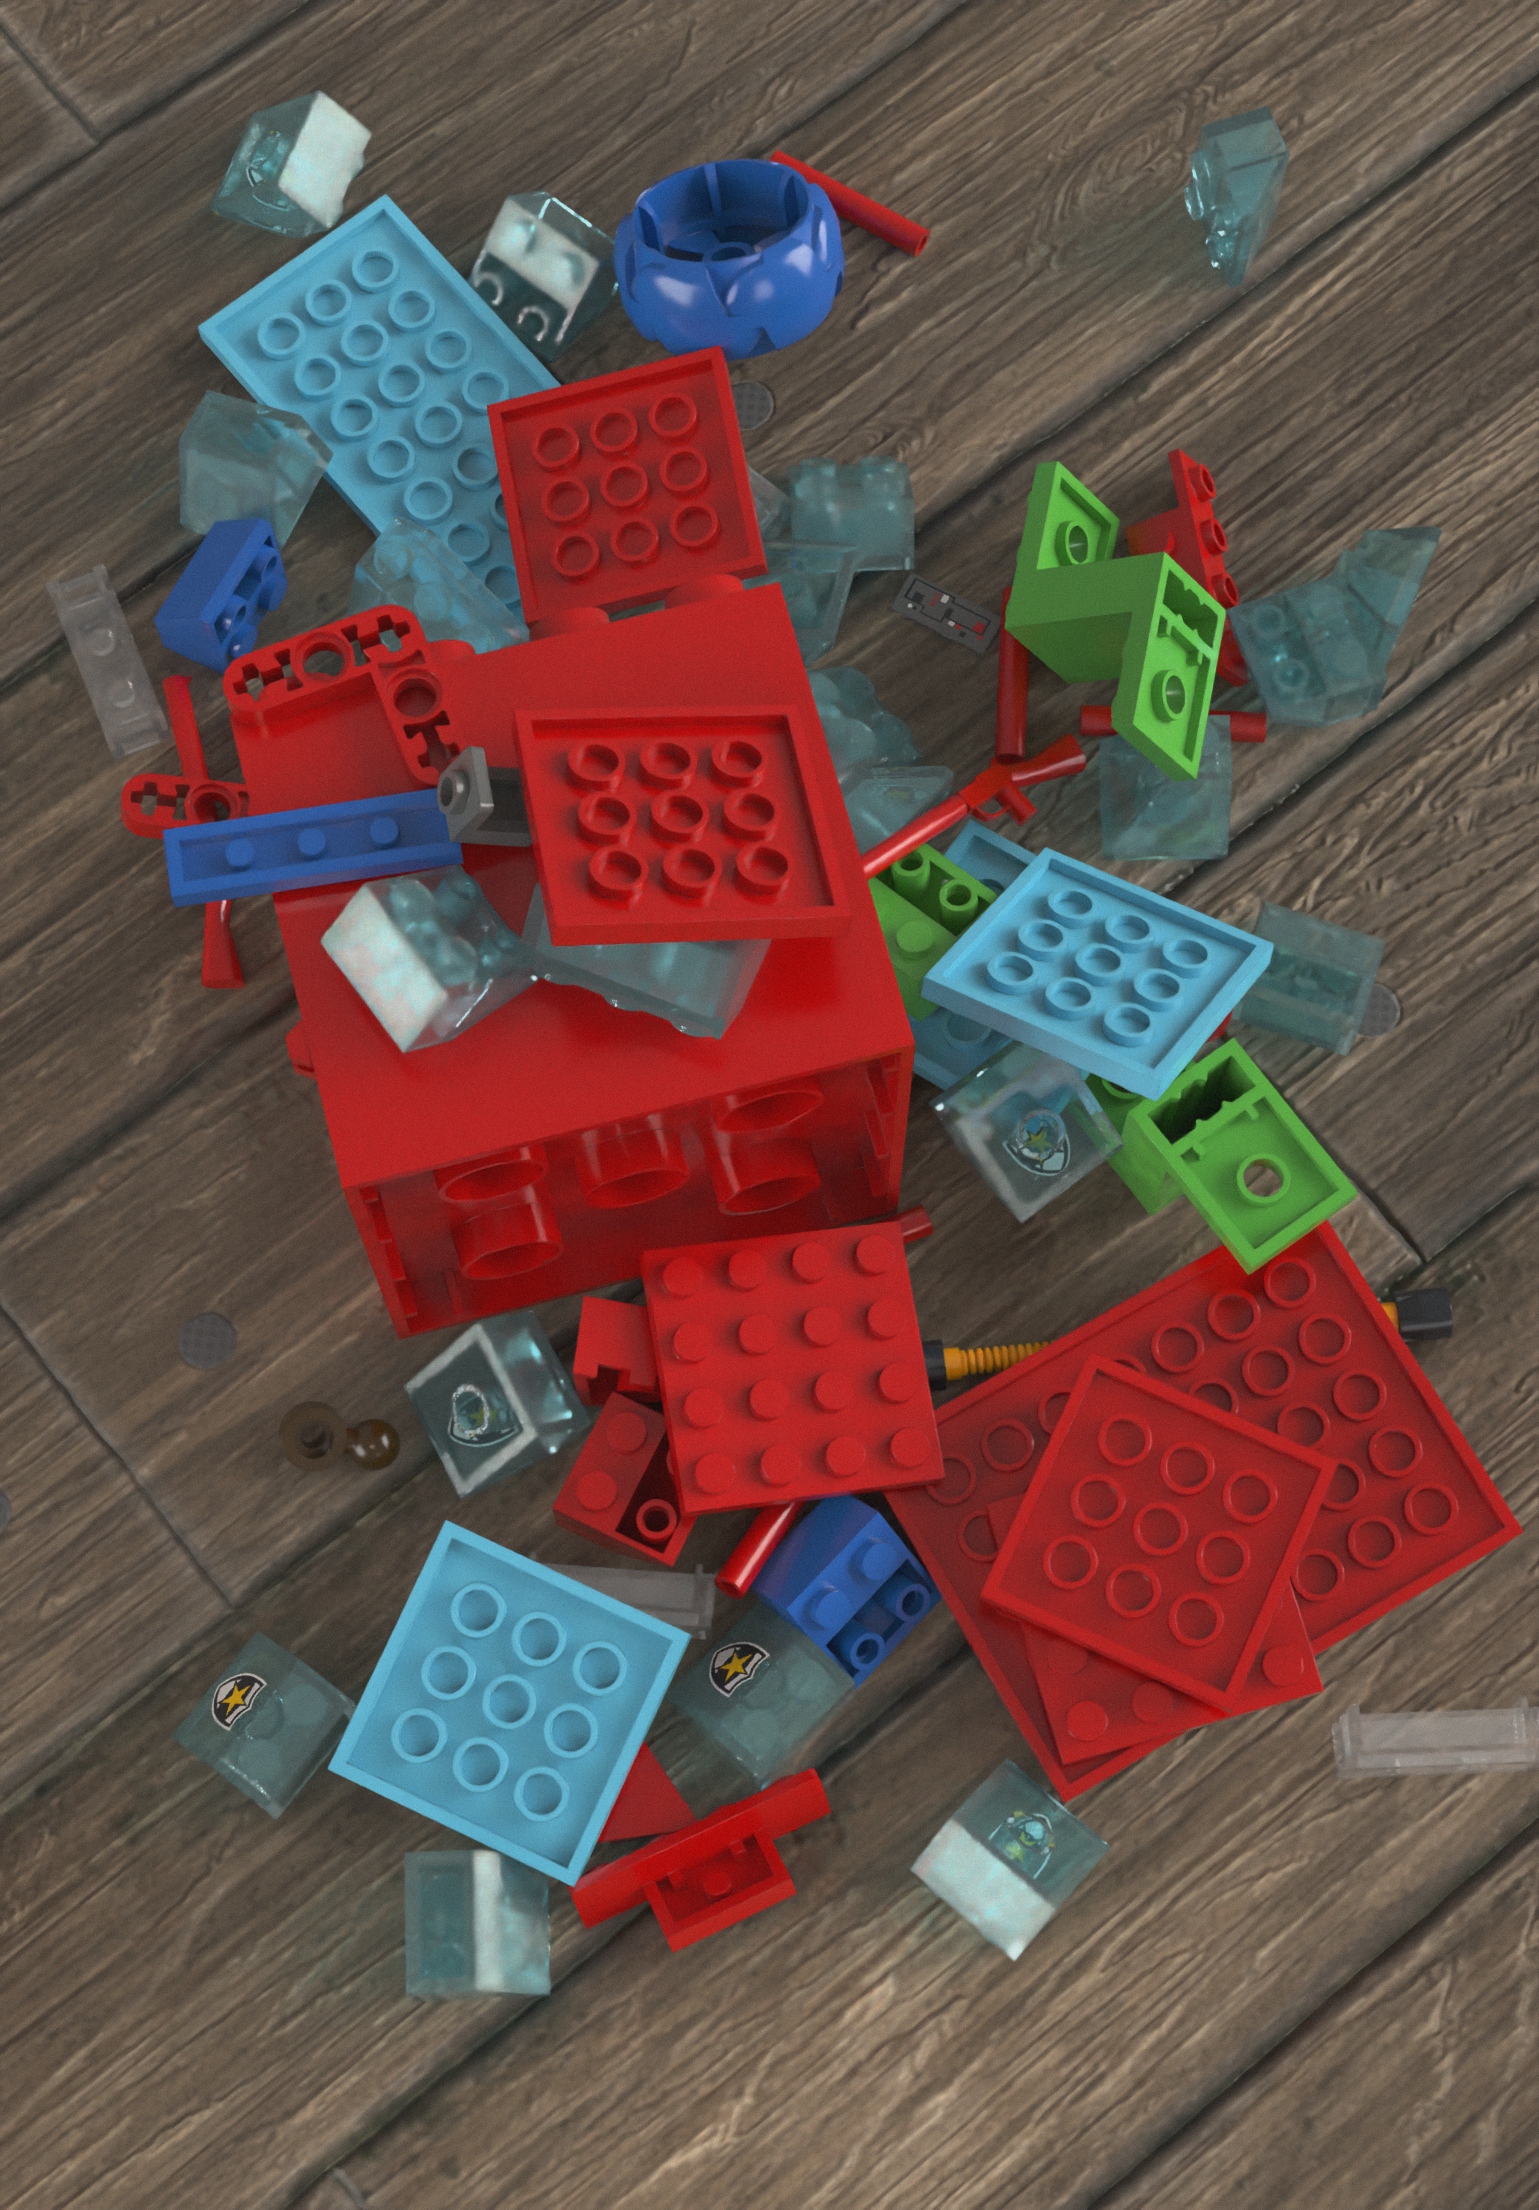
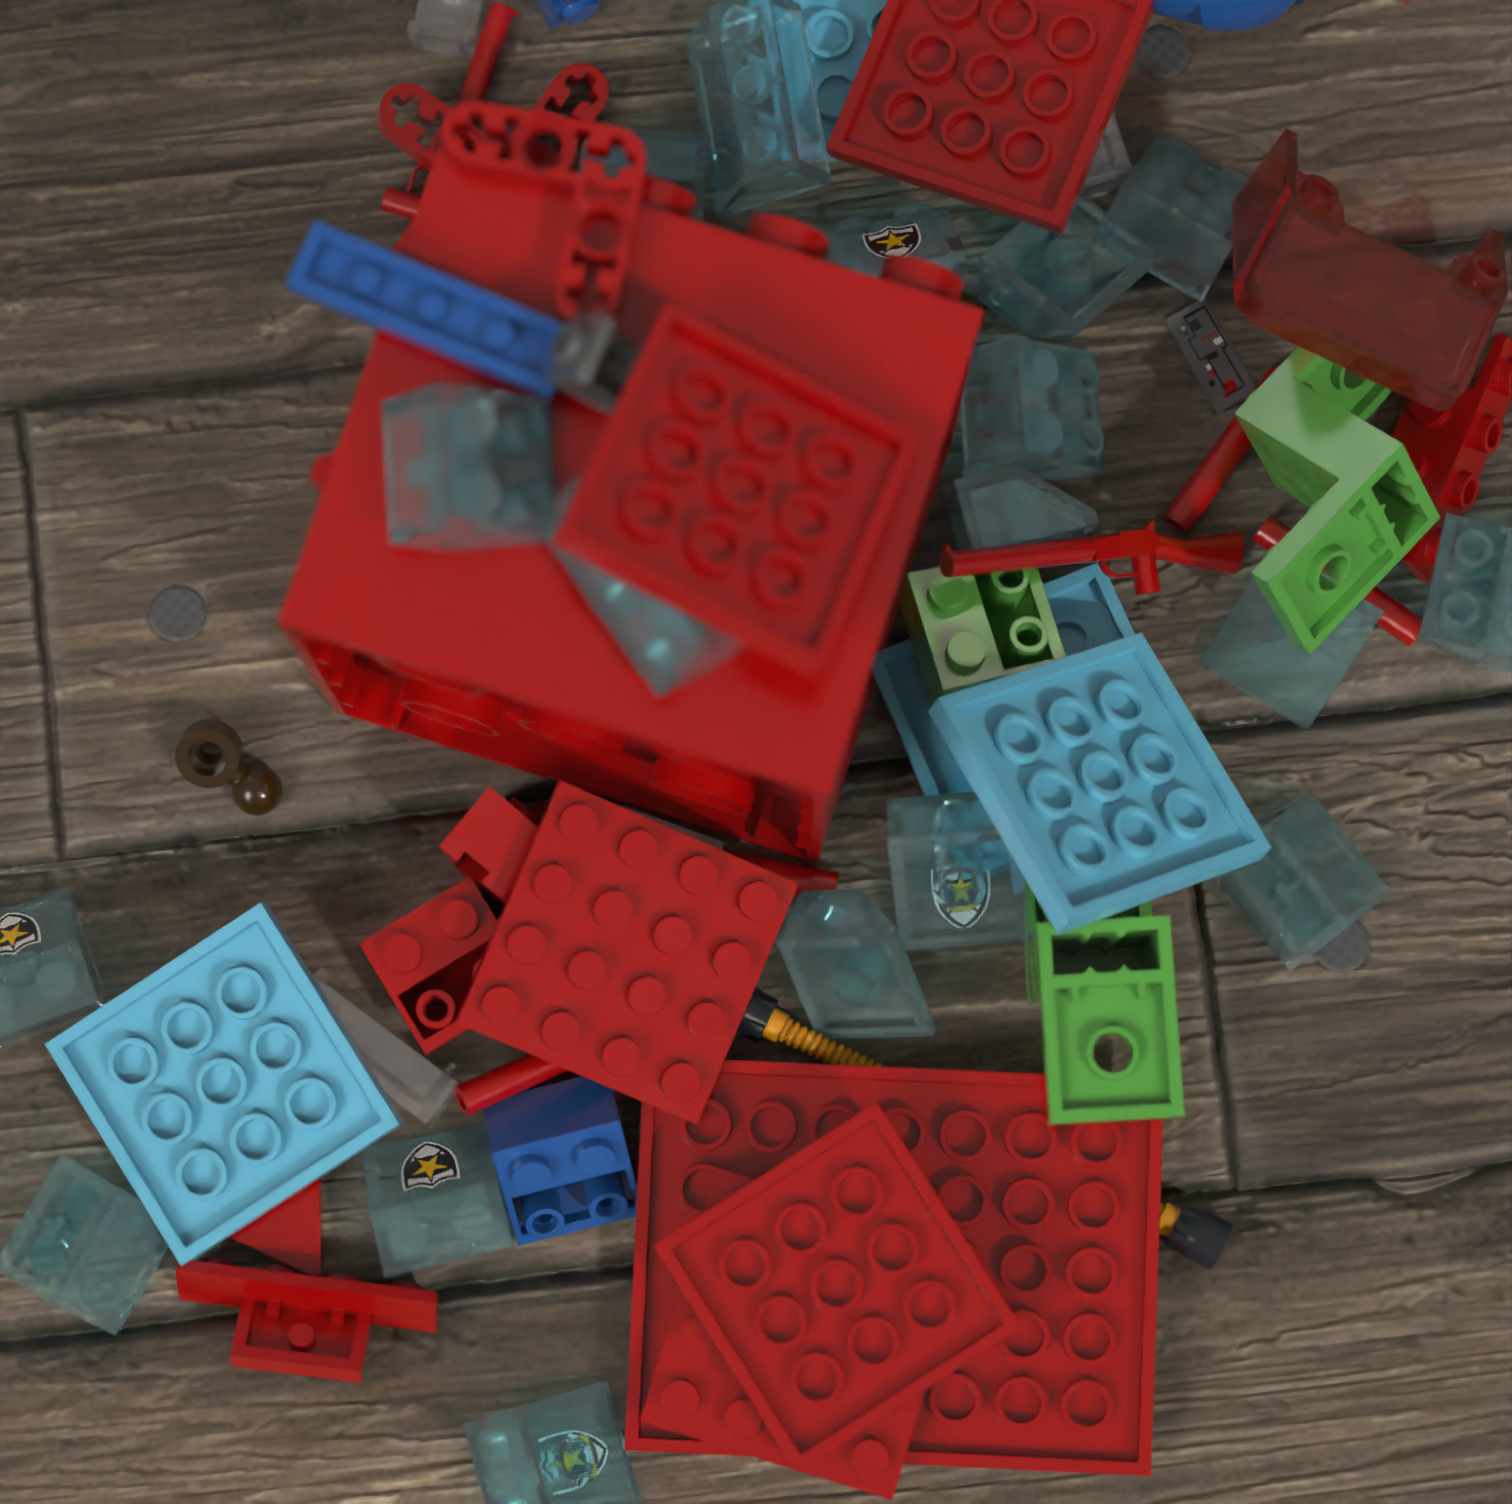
camera: 30 degrees right, 10 degrees up
clear light blue slope [404,1310,592,1499] -> none
none -> clear light blue slope [776,888,937,1039]
none -> clear red windscreen [1232,128,1508,411]

